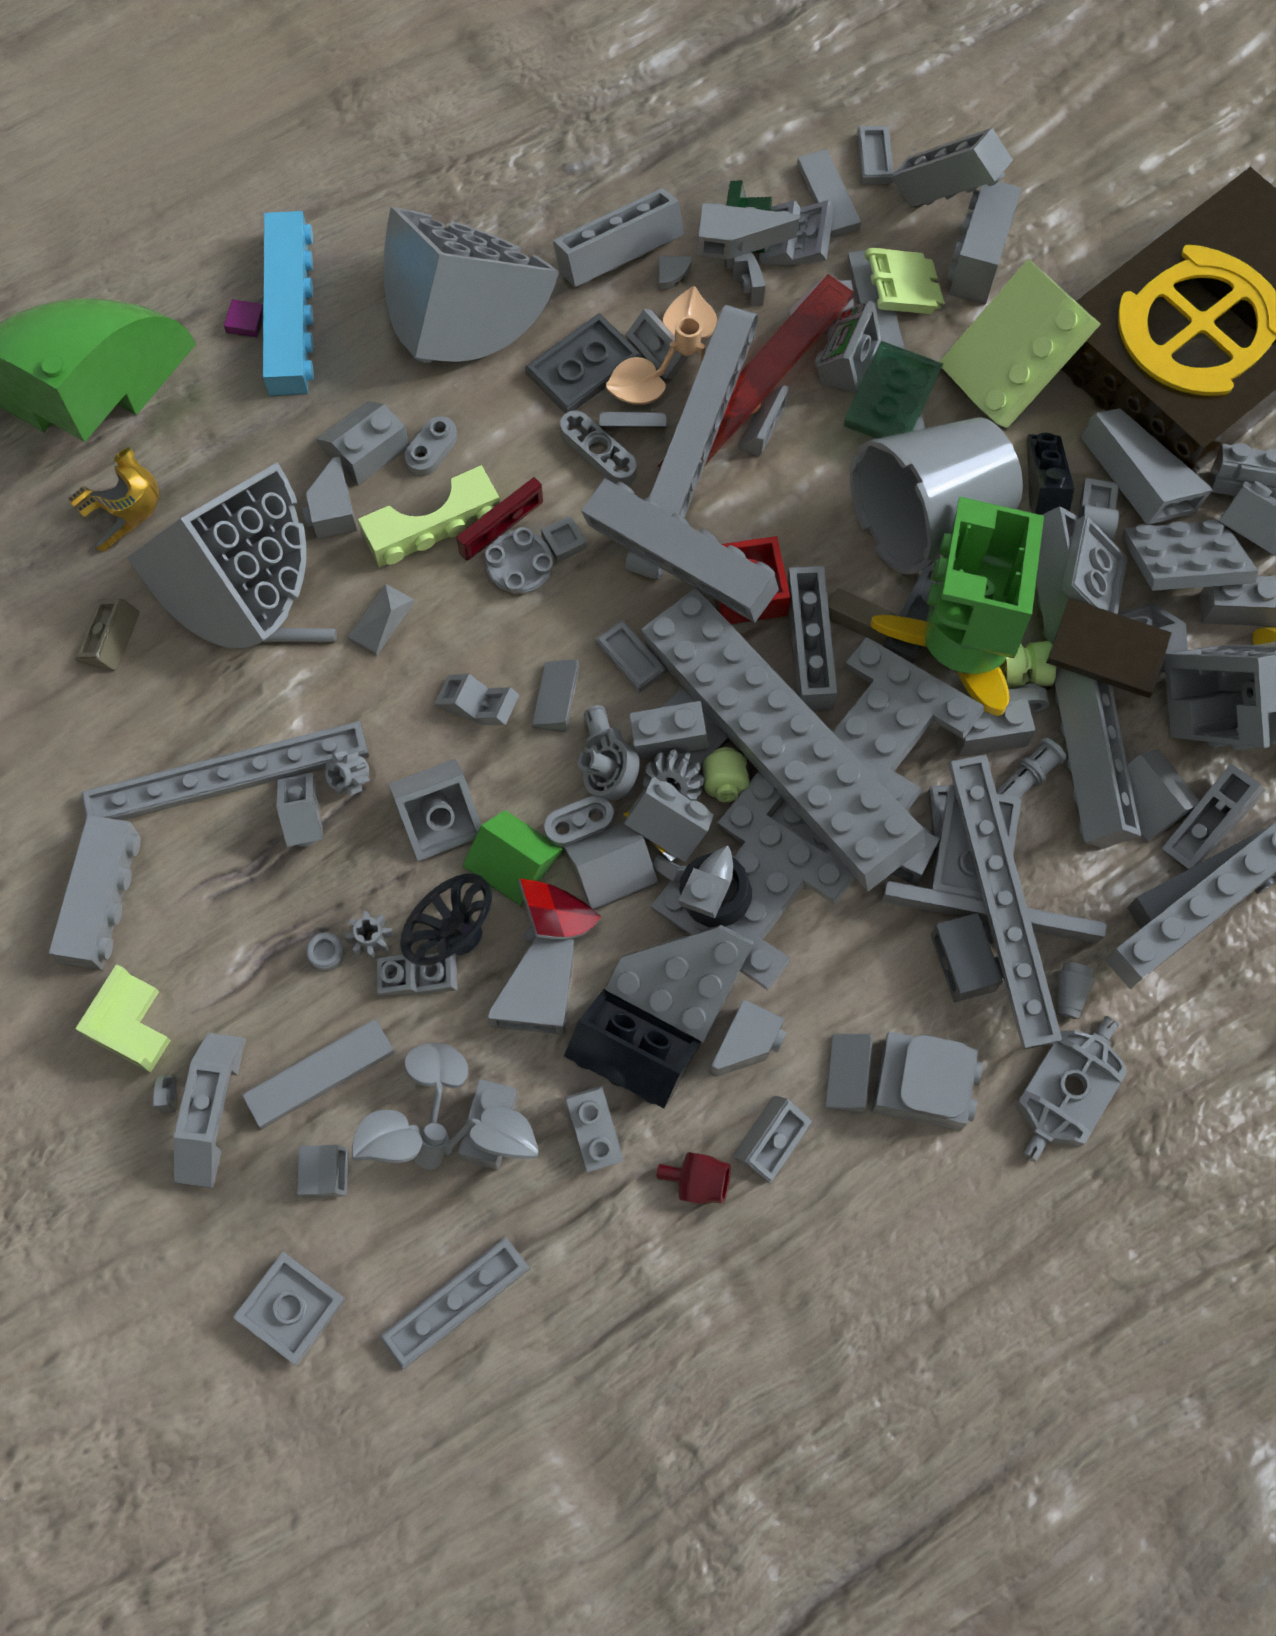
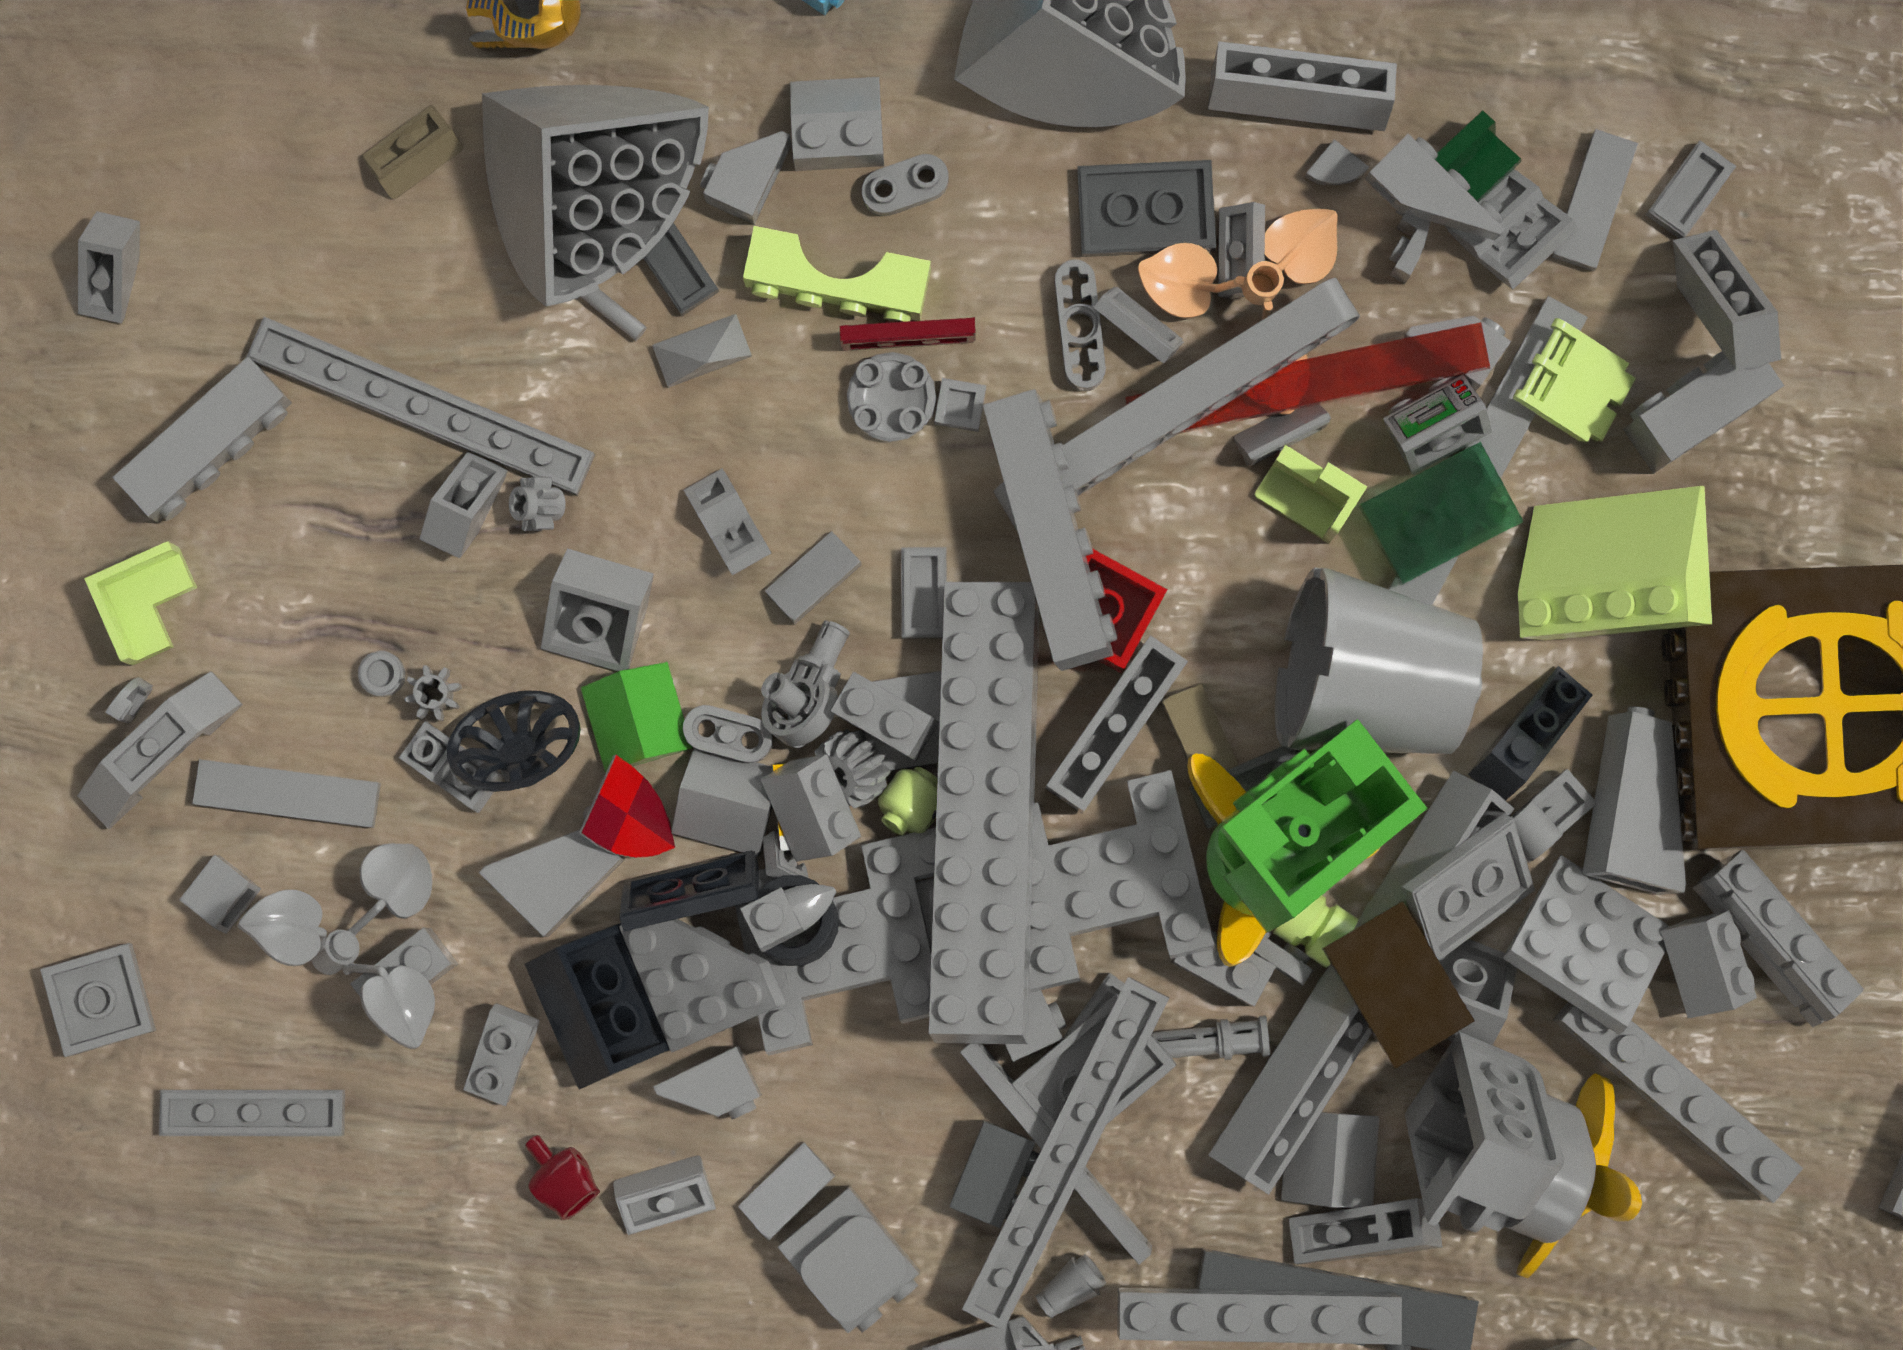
camera: 40 degrees right, 15 degrees up
none -> black tile [620,850,759,932]
none -> dark grey tile [643,222,719,316]
none -> yellowish green panel [1254,445,1367,544]

